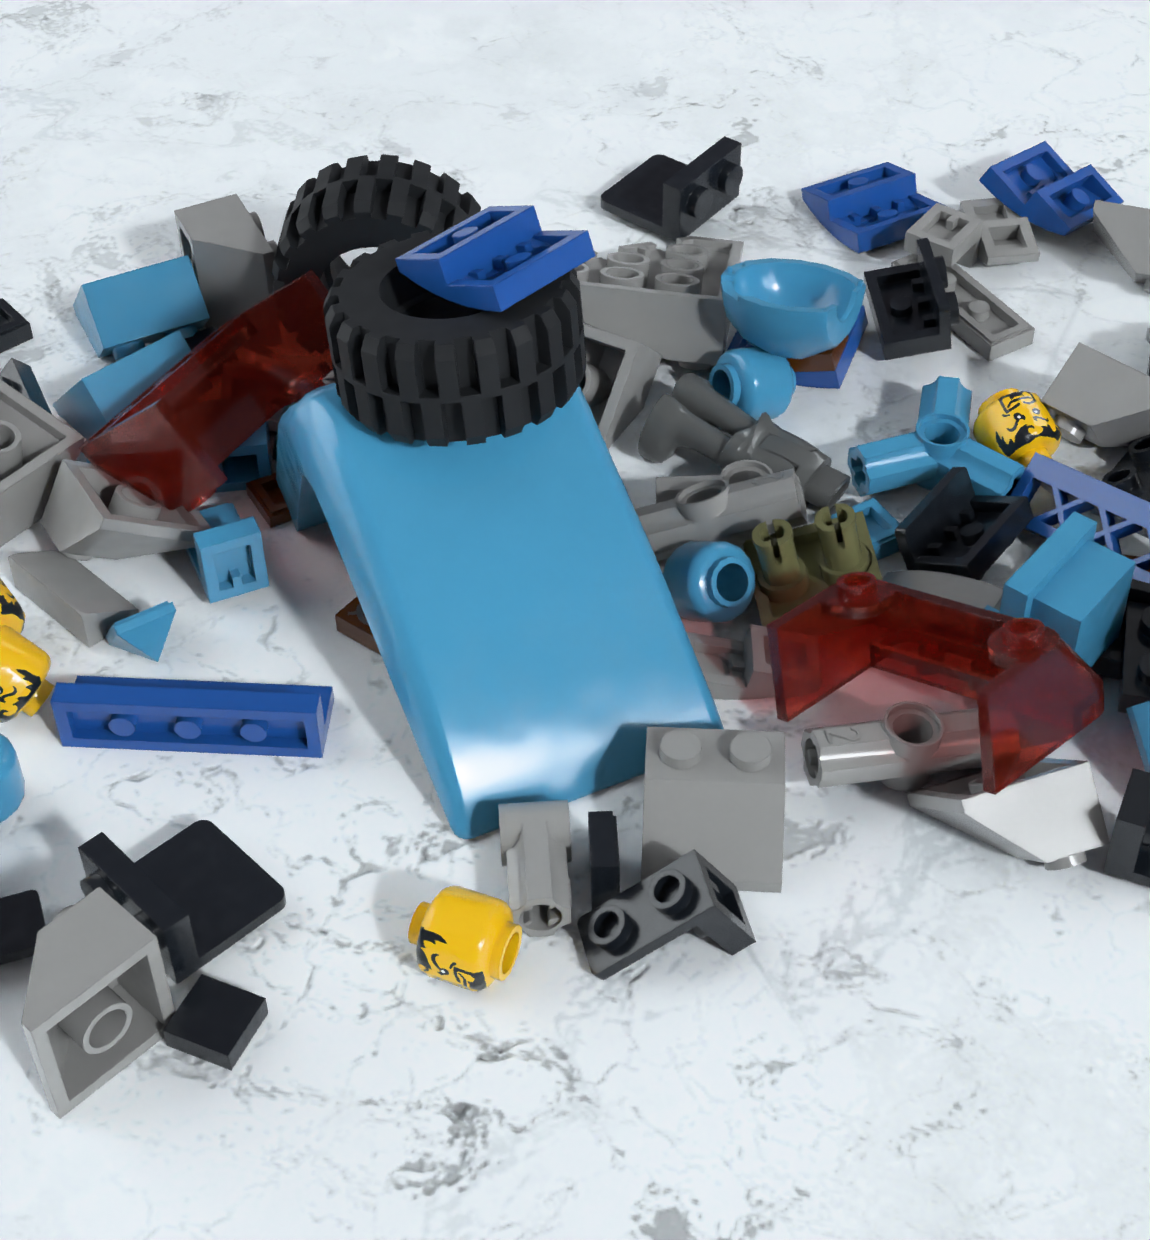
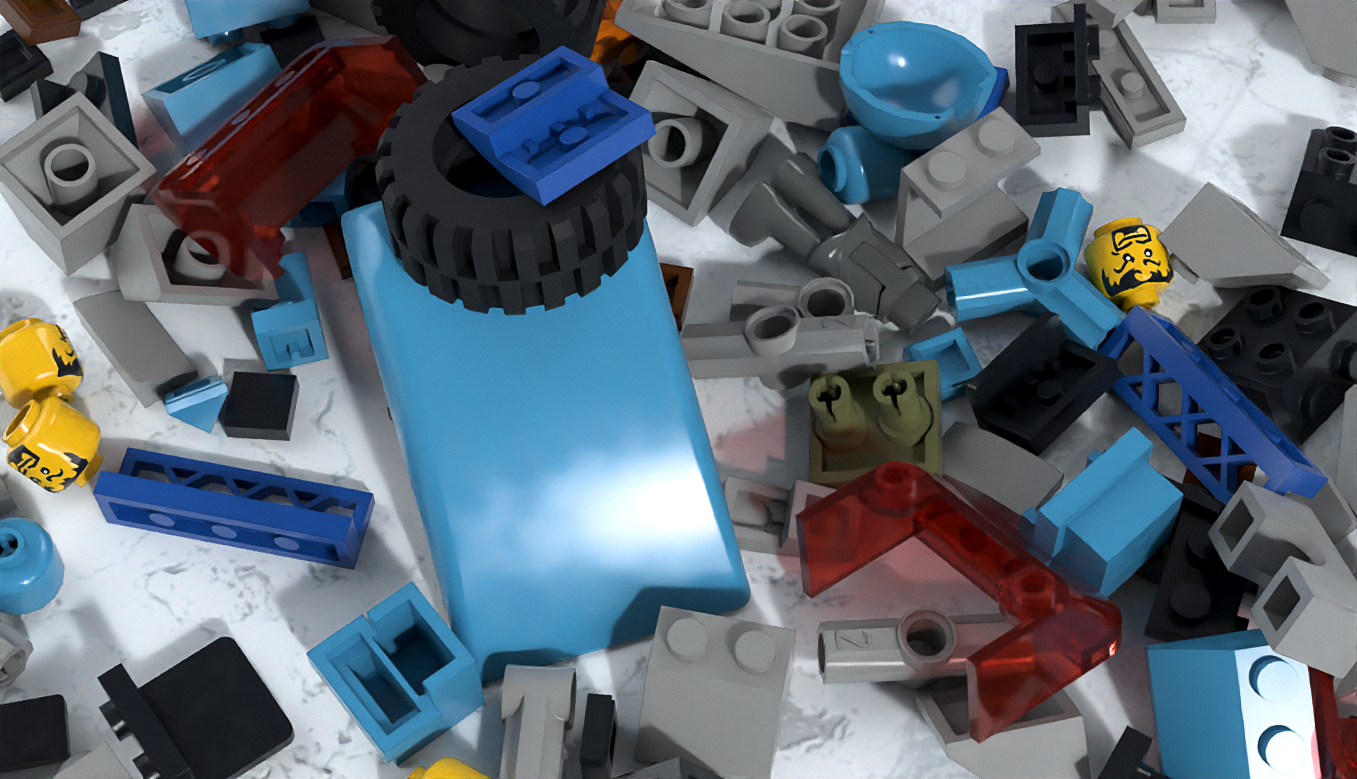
camera: 10 degrees right, 15 degrees up
dark azure head [662,541,756,623] -> none
none -> black tile [223,371,300,441]
none -> dark azure plate [306,581,486,766]
none -> light grey panel [894,106,1042,293]

